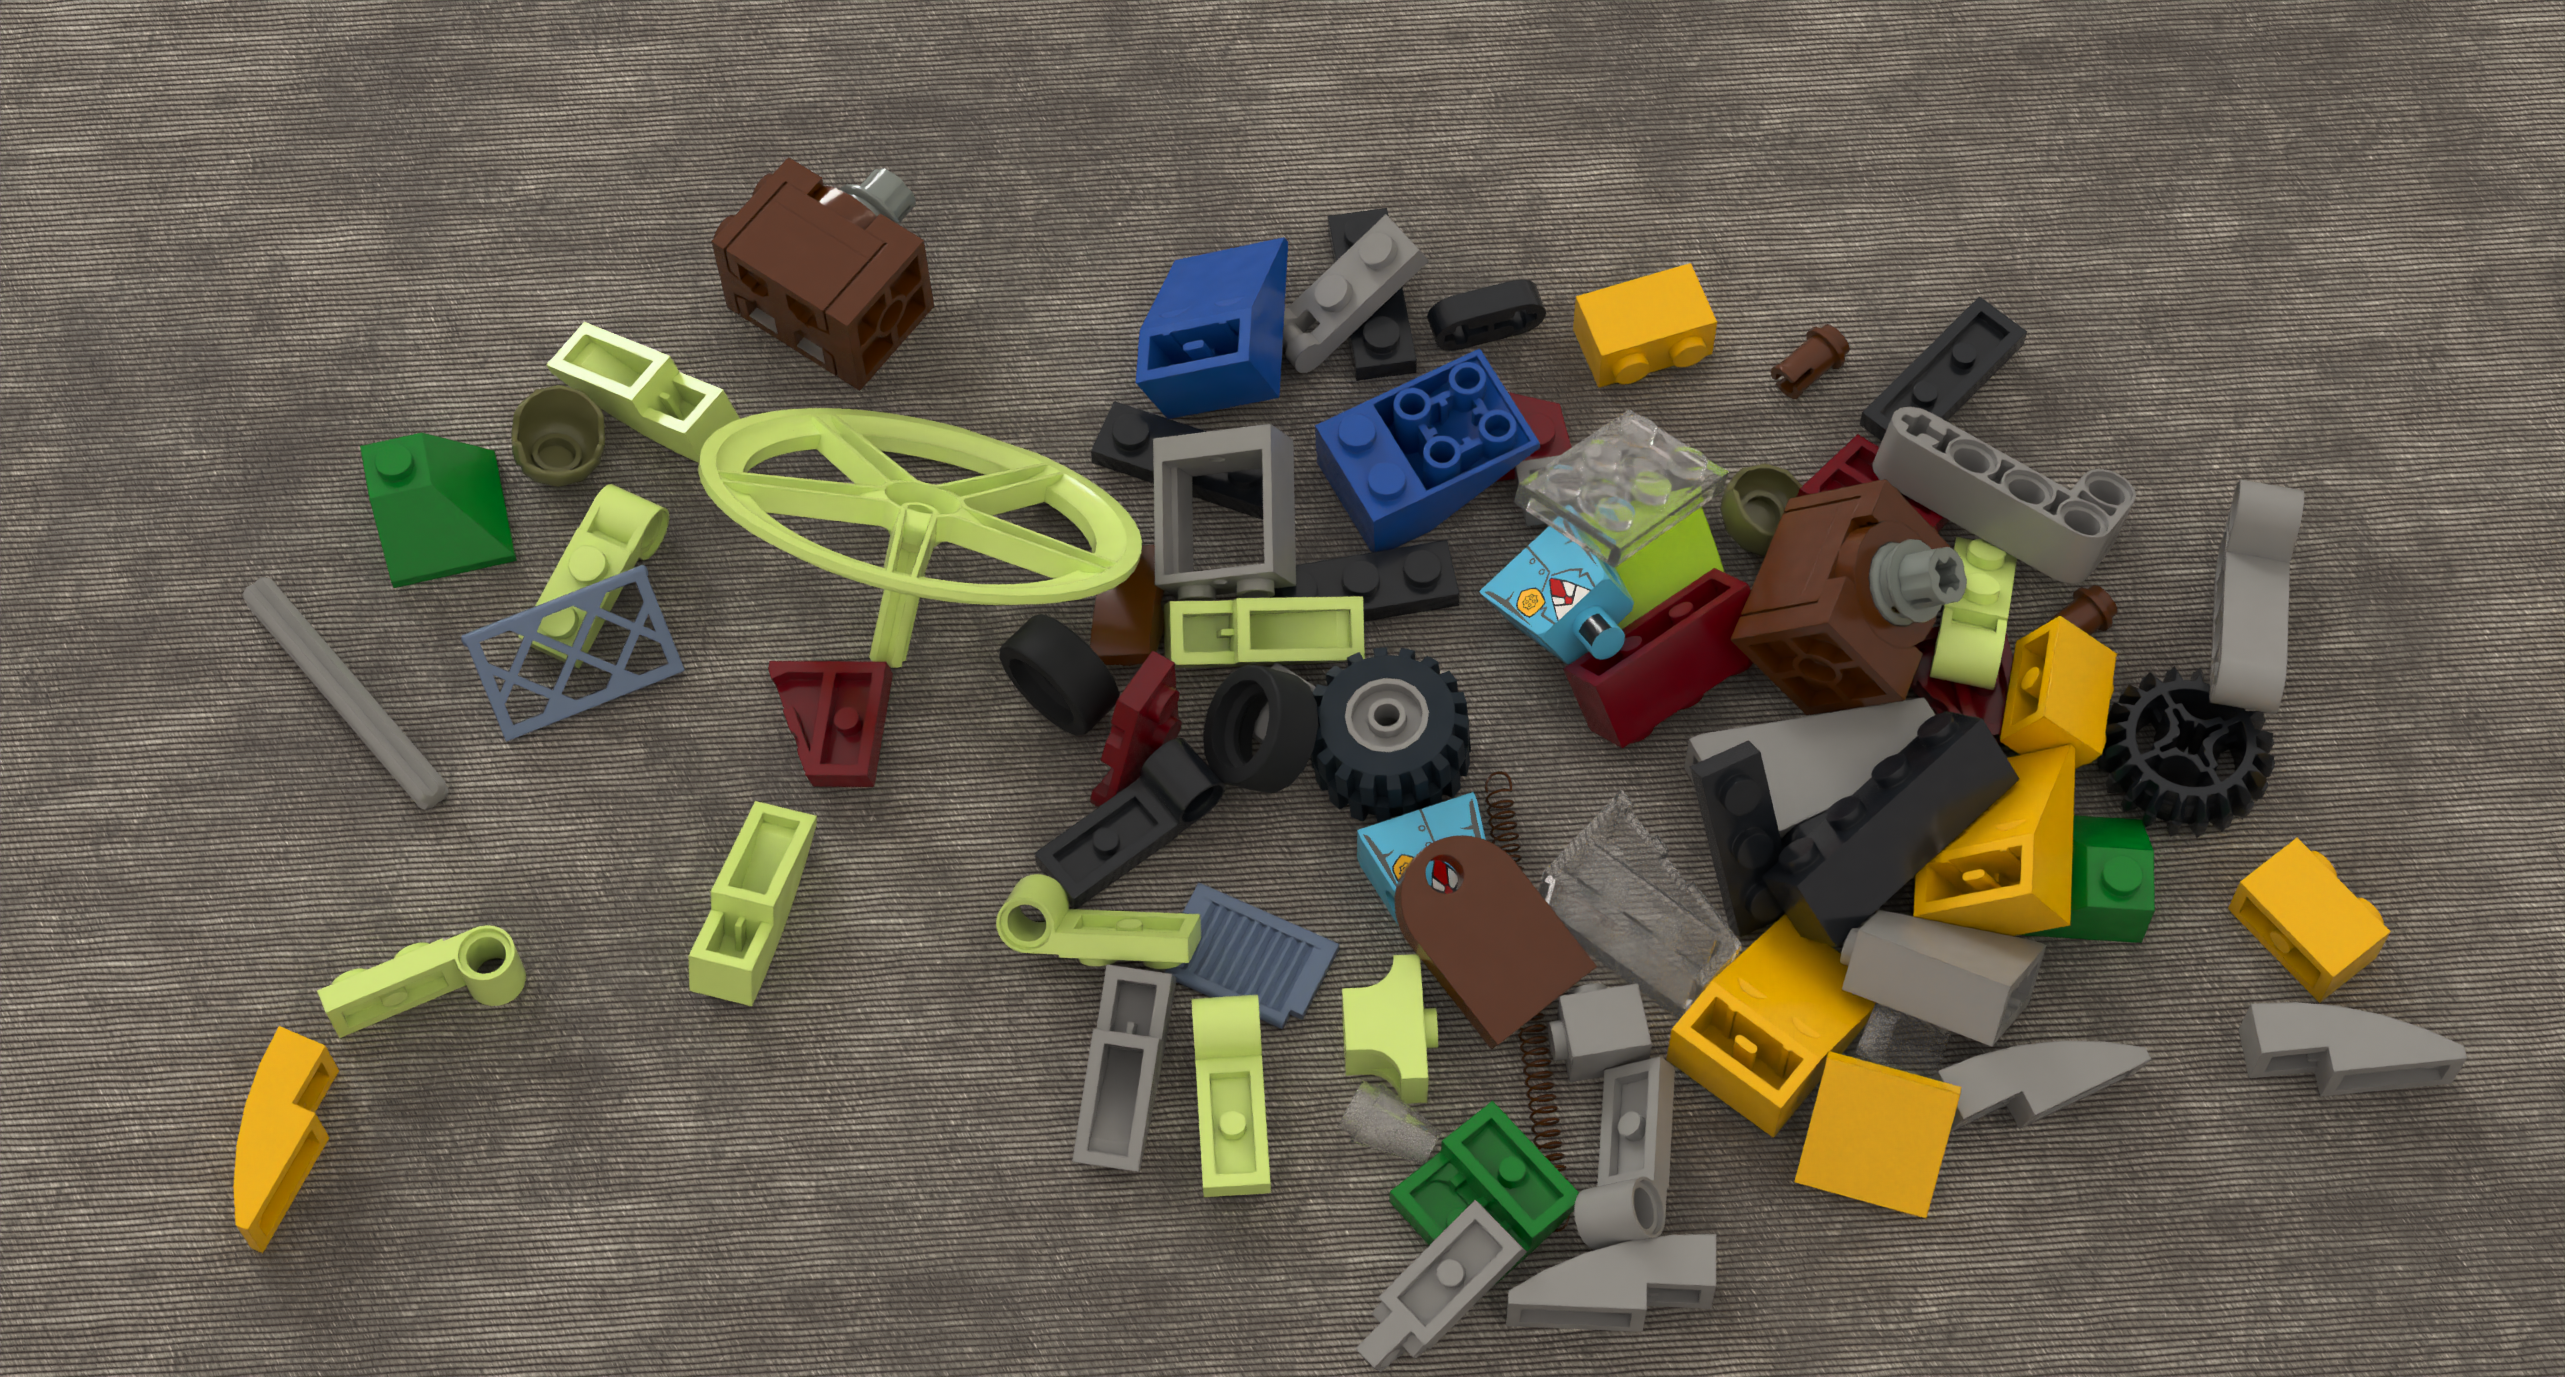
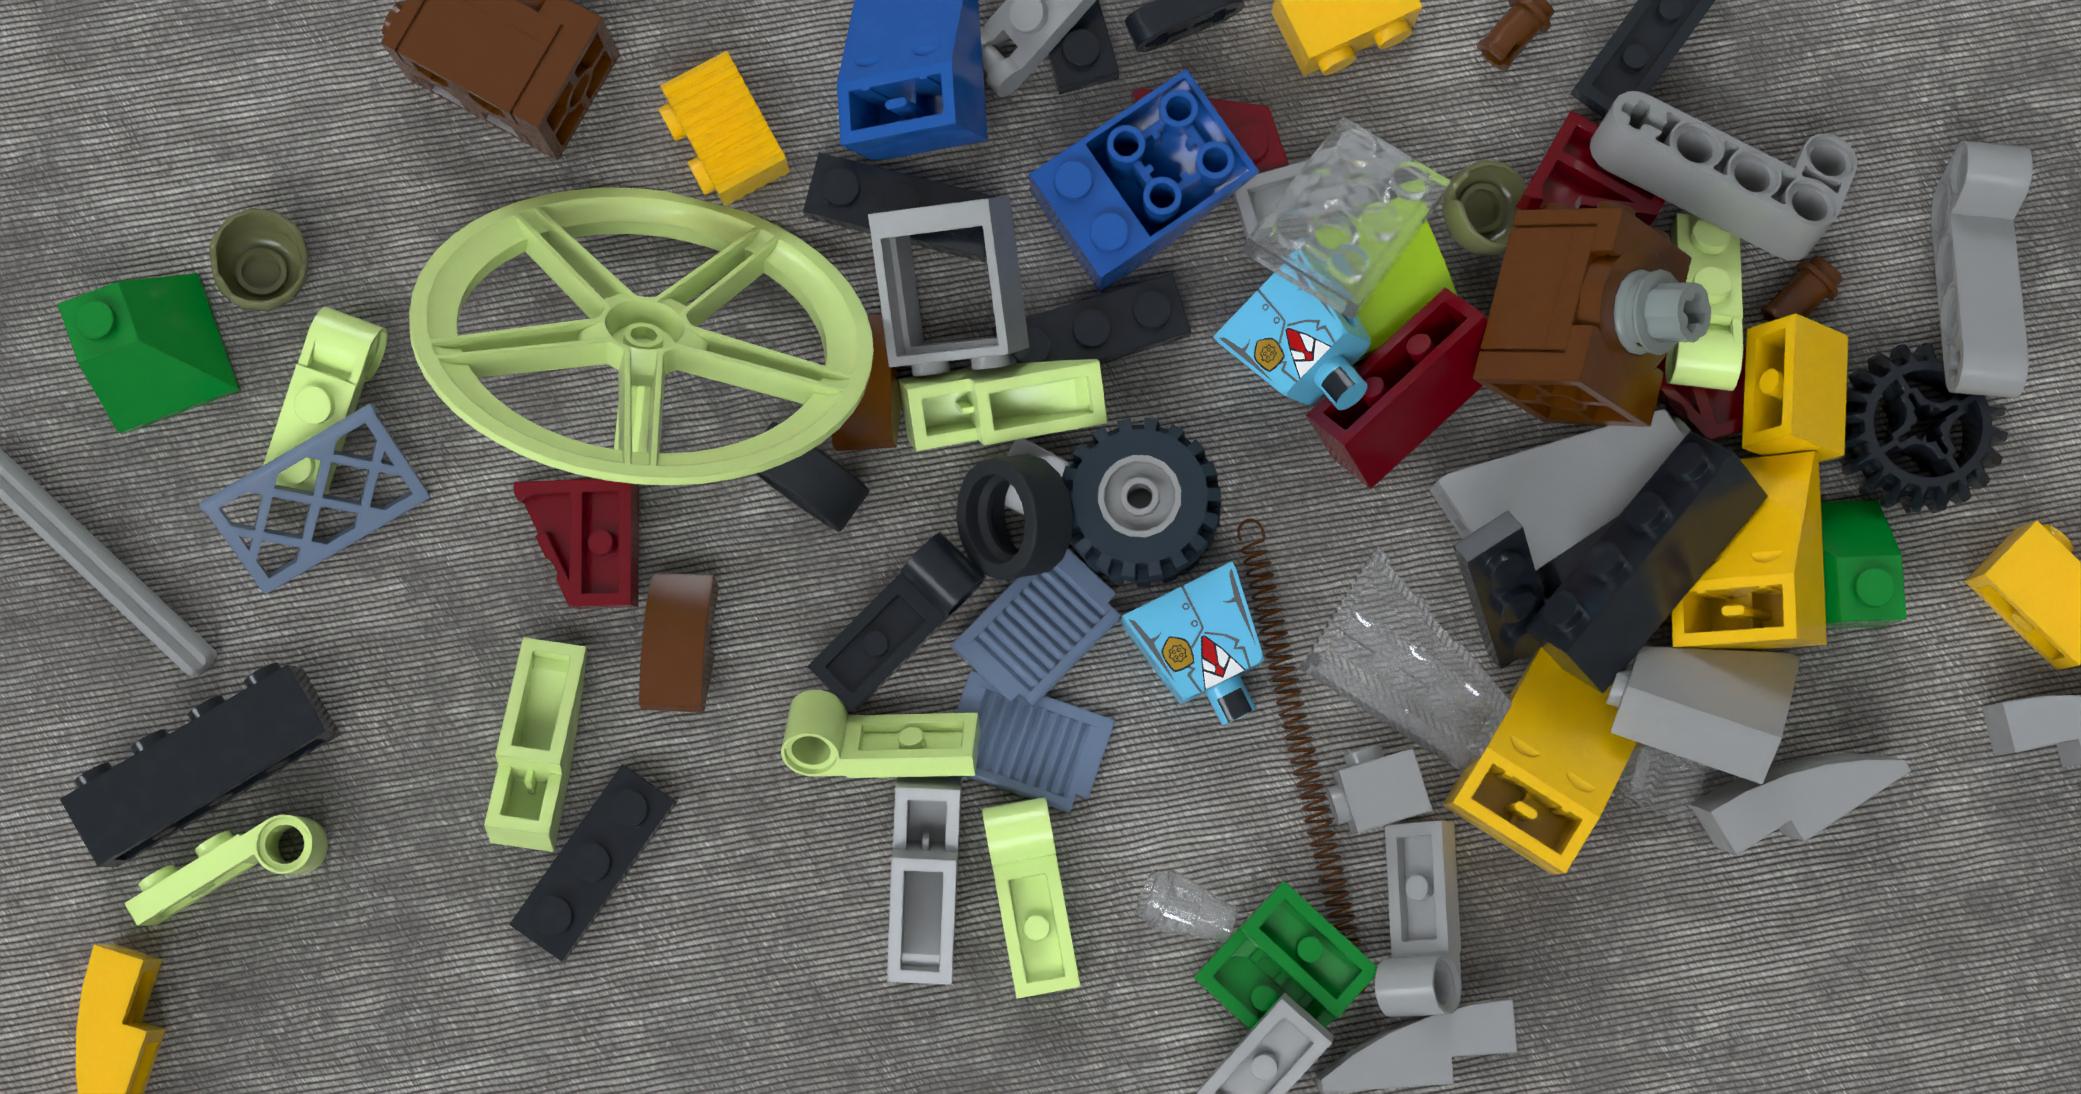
camera: 10 degrees left, 20 degrees up
yellowish green slope [547,322,740,463] -> none
dark red wing [1090,651,1182,807] -> none
yellowish green brick [1342,954,1438,1104] -> none
reddish brown tile [1395,835,1597,1050] -> none
yellow tile [1794,1051,1961,1218] -> none
none -> black brick [60,662,341,867]
none -> black plate [509,764,677,962]
none -> reddish brown slope [639,573,719,713]
none -> yellow brick [657,51,790,206]
none -> sand blue window [951,548,1121,707]

